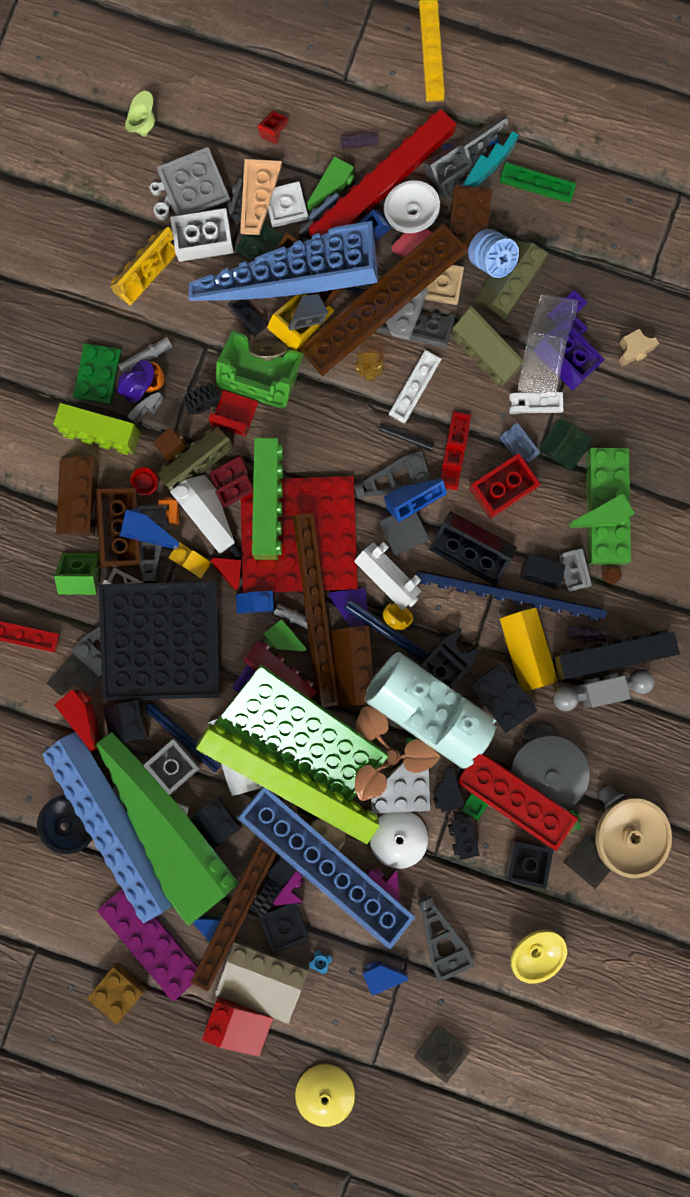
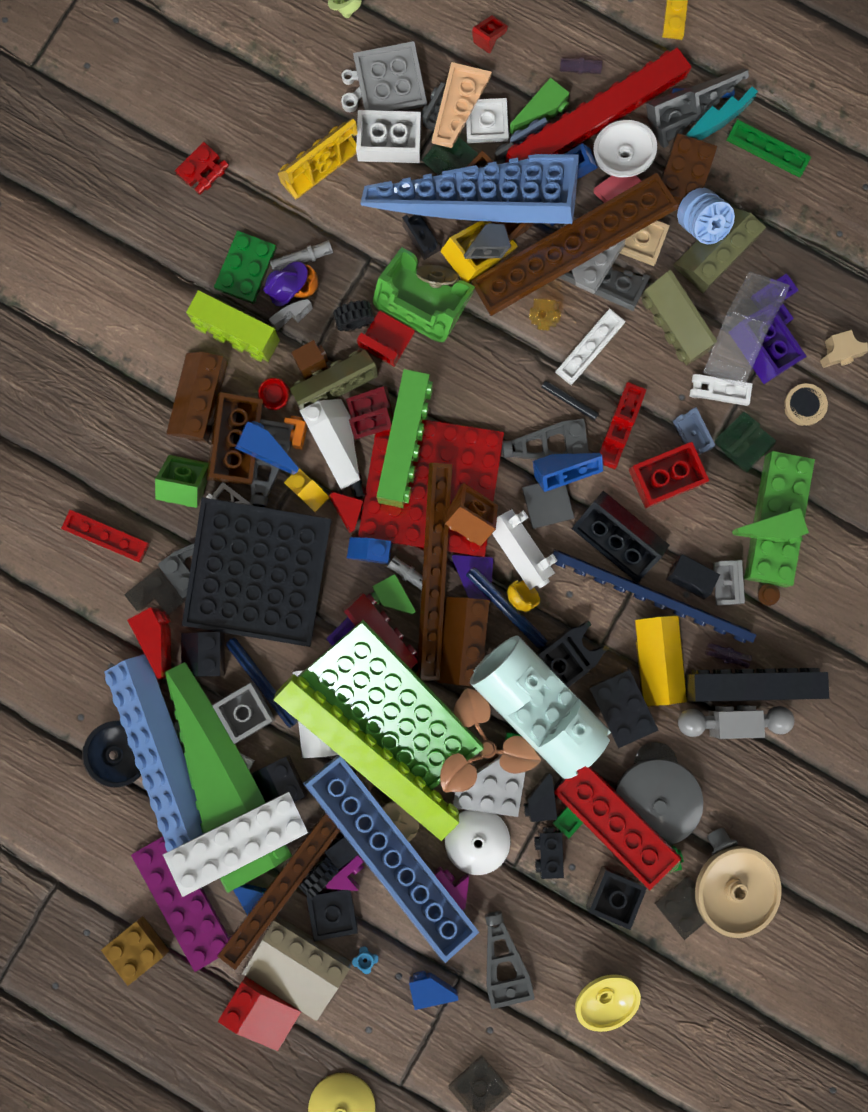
camera: 10 degrees right, 0 degrees up
none -> white plate [163,792,308,897]
none -> red plate [175,142,229,195]
none -> dark orange slope [445,483,498,546]
none -> tile [784,383,828,426]

